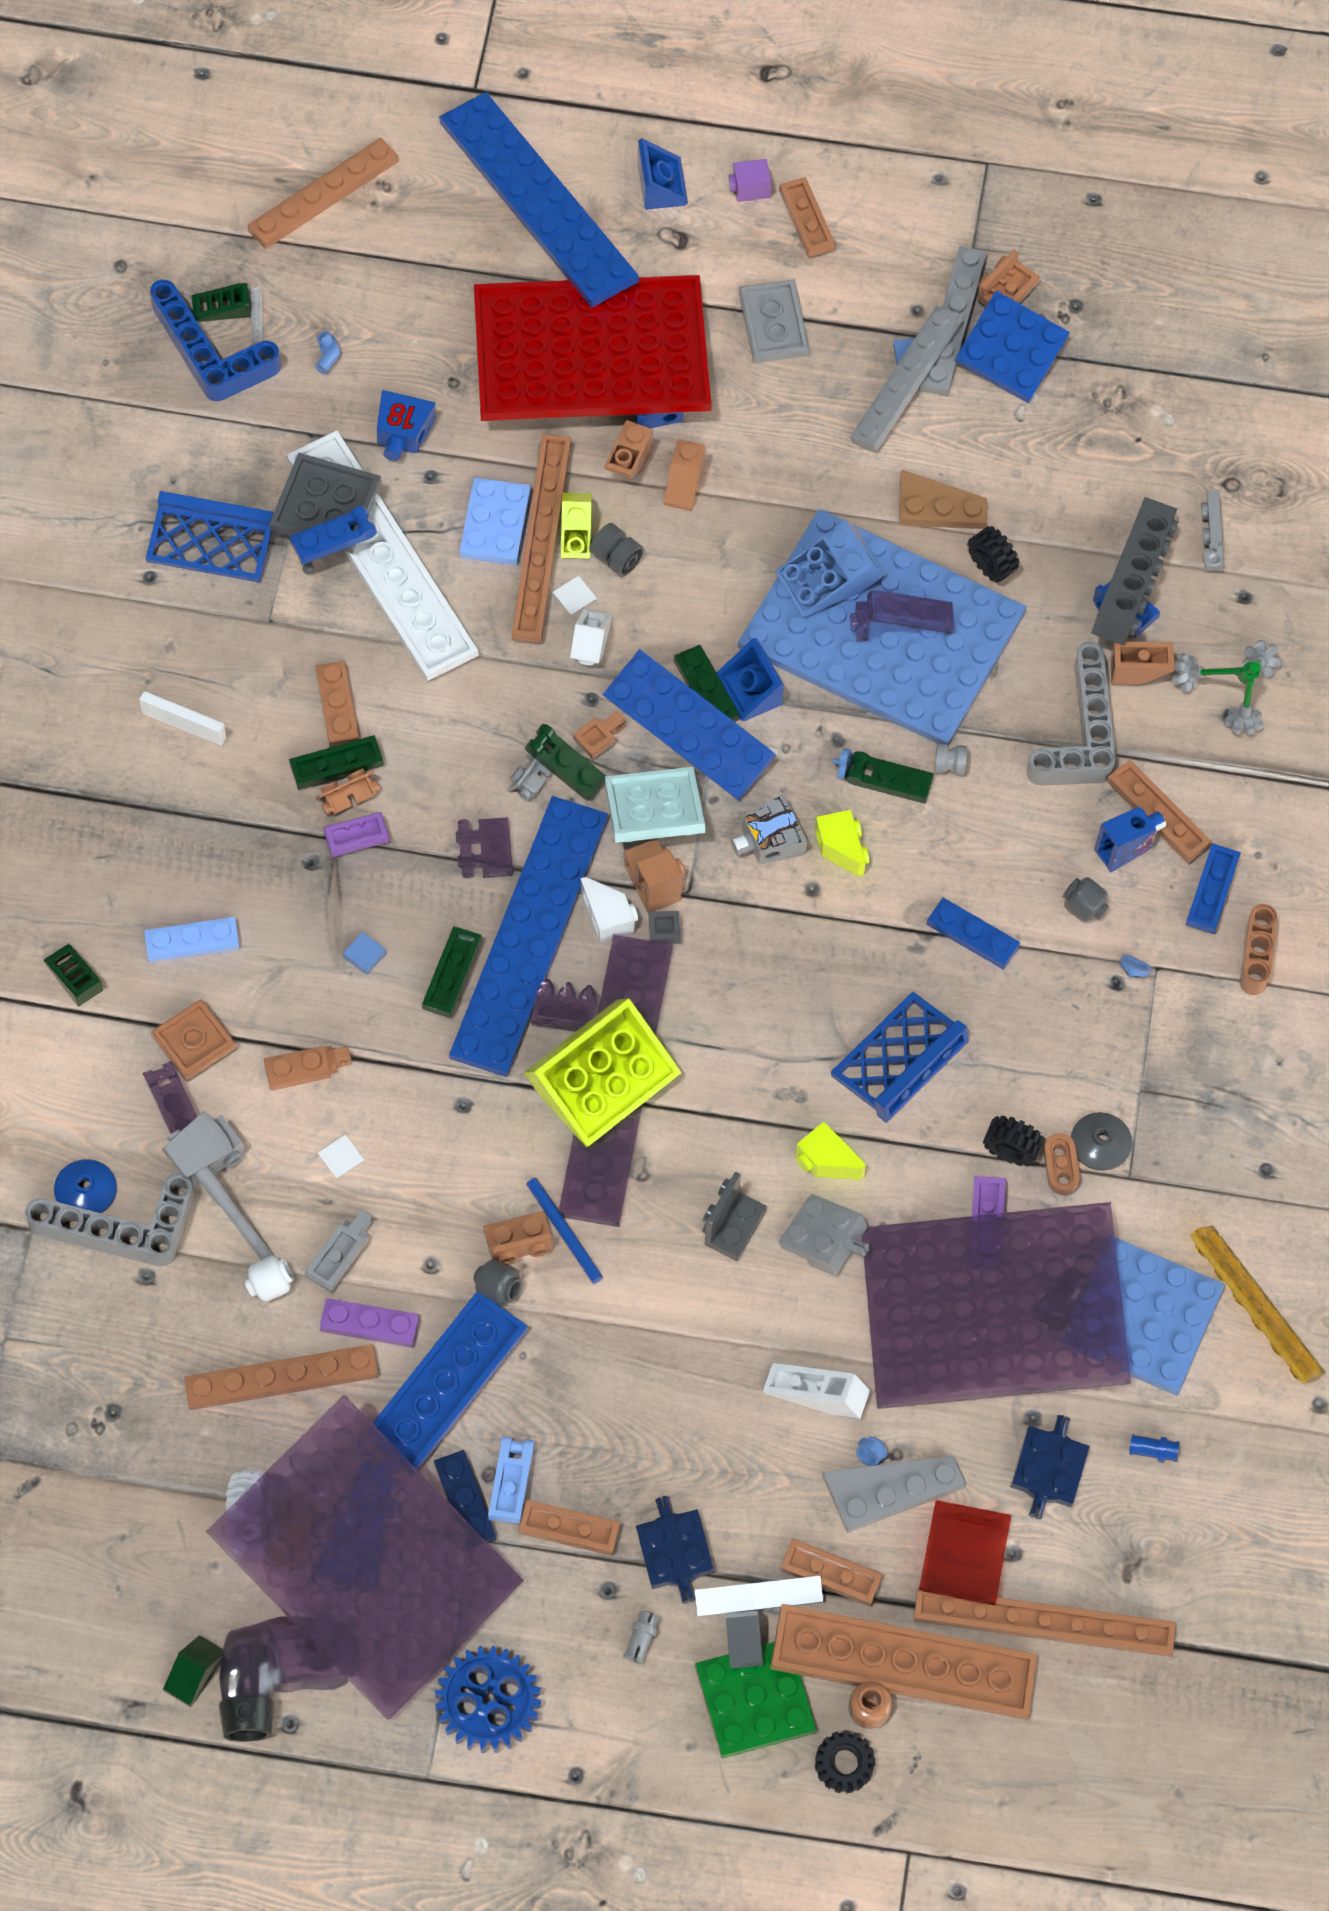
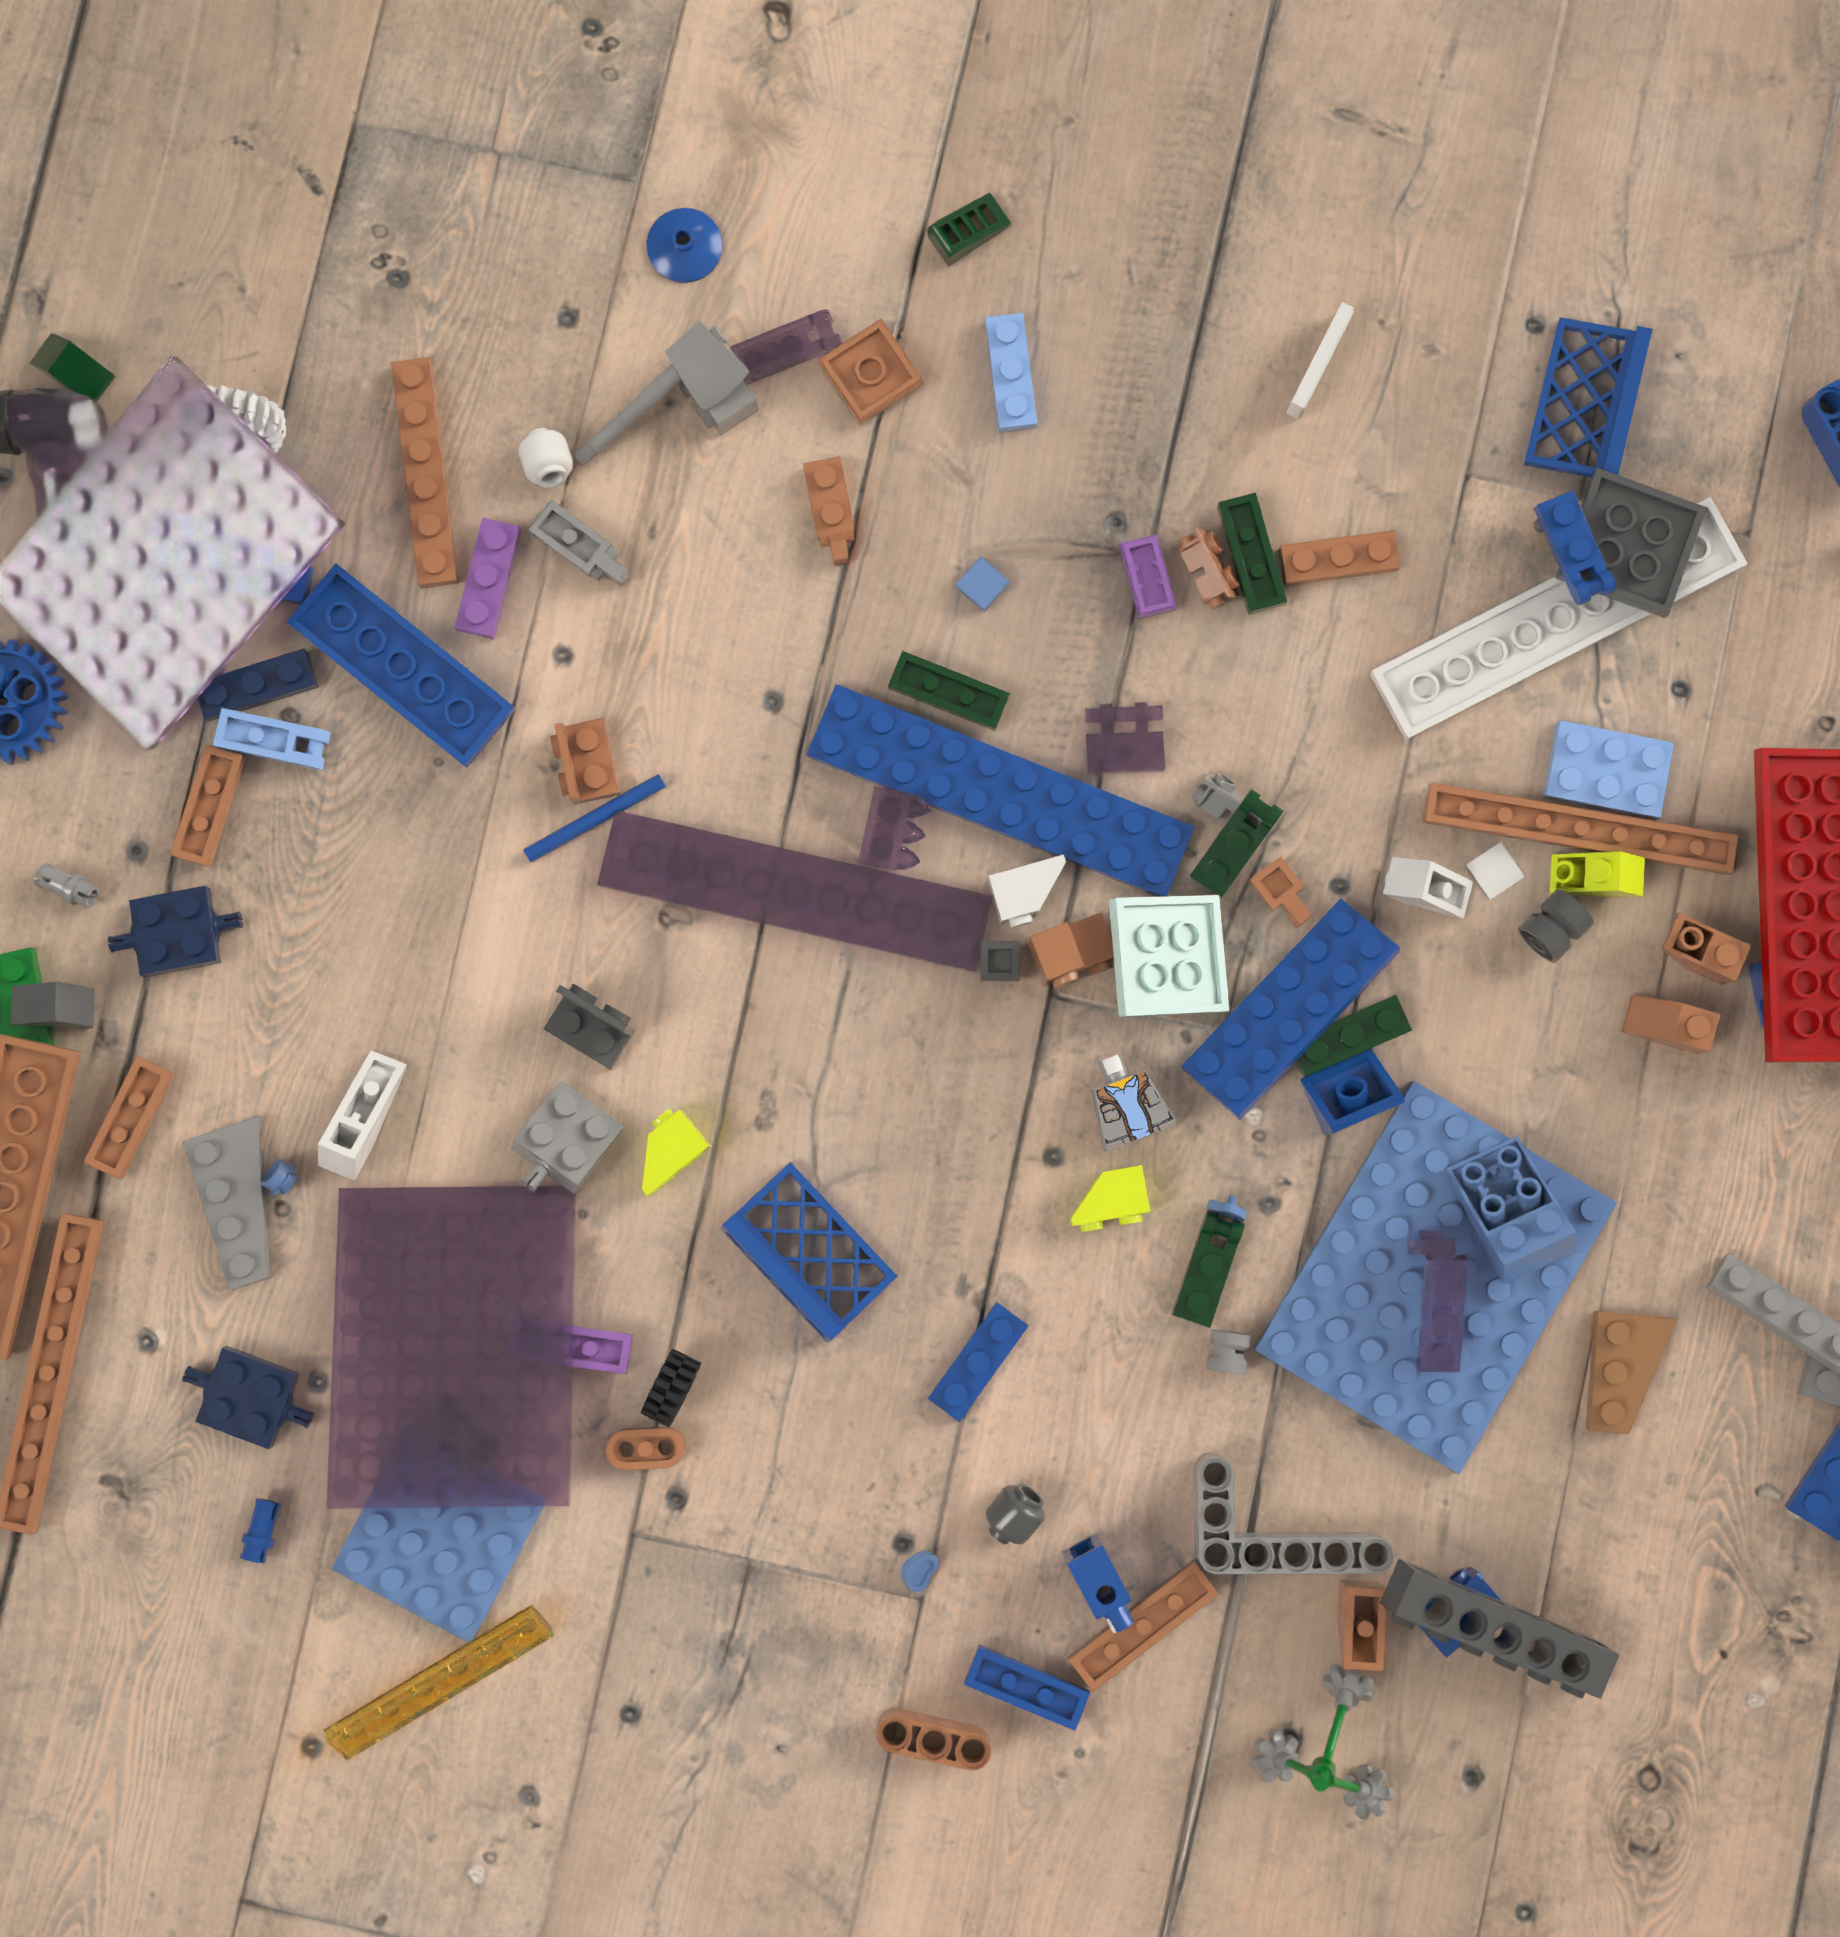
camera: 95 degrees right, 20 degrees up
light grey beam [25,1173,195,1267] -> none
white sticker [318,1134,364,1178] -> none
blue torso [377,390,436,461] -> none
dark grey head [473,1259,522,1305] -> none
neon yellow slope [523,998,681,1147] -> none
white sticker [695,1576,823,1616] -> none
clear red piece [919,1500,1011,1606] -> none
black tyre [967,526,1020,583] -> none
dark grey dish [1071,1112,1132,1171] -> none
light grey hinge [1201,491,1223,571] -> none

